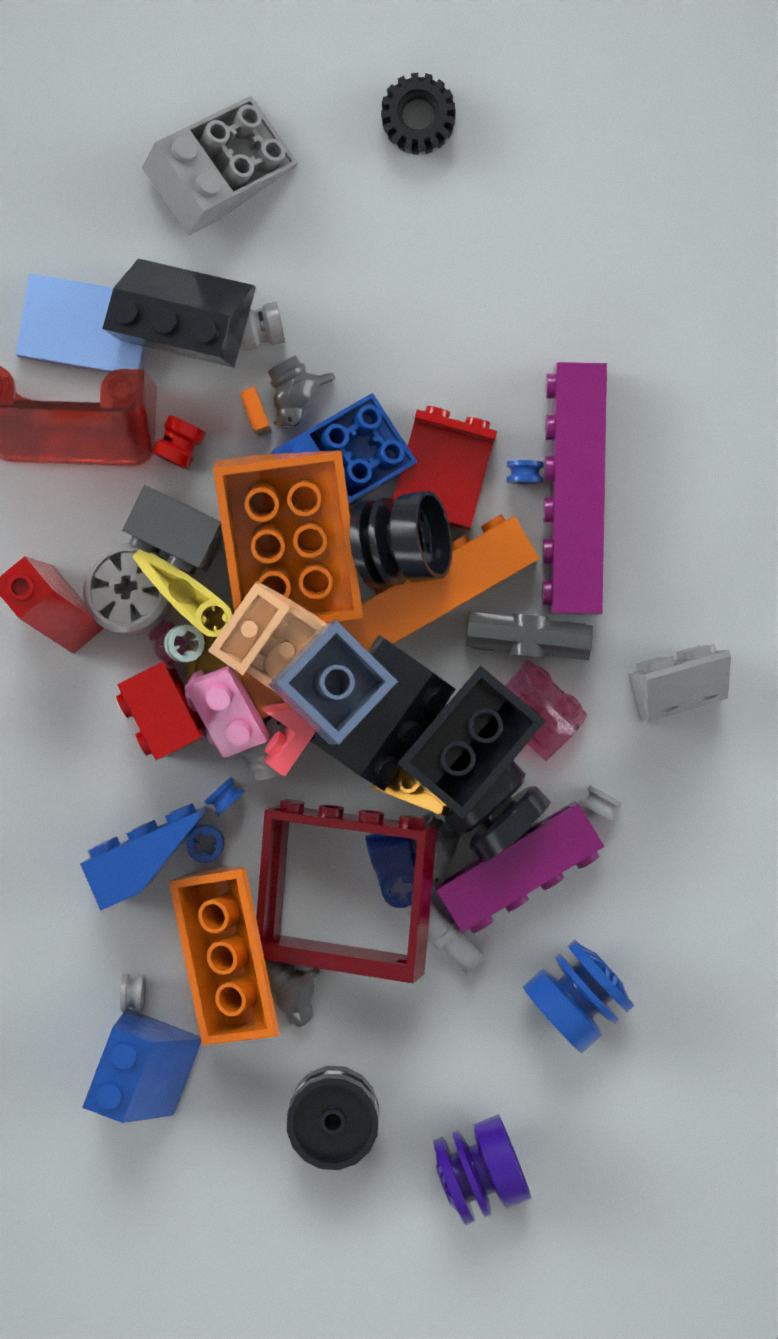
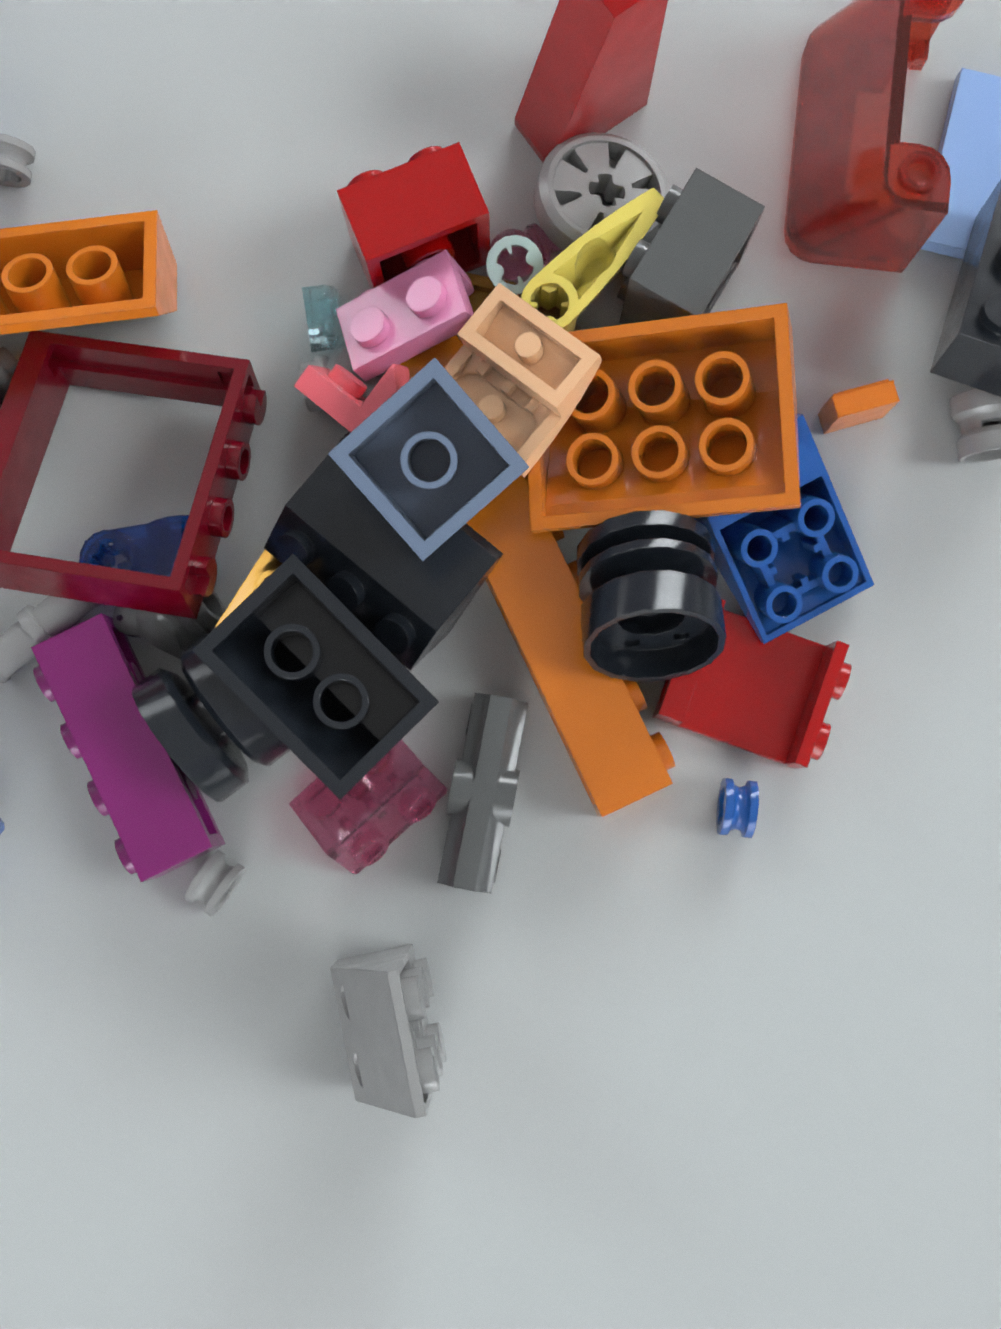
camera: 105 degrees right, 5 degrees down
blue slope [80,803,208,910] -> none
red wheel [151,415,206,470] -> none
blue bush [186,824,225,863] -> none
blue bush [204,777,245,816] -> none
dark grey animal [268,355,335,429] -> none
magenta brick [542,362,607,615] -> none
none -> clear light blue tile [302,285,339,352]

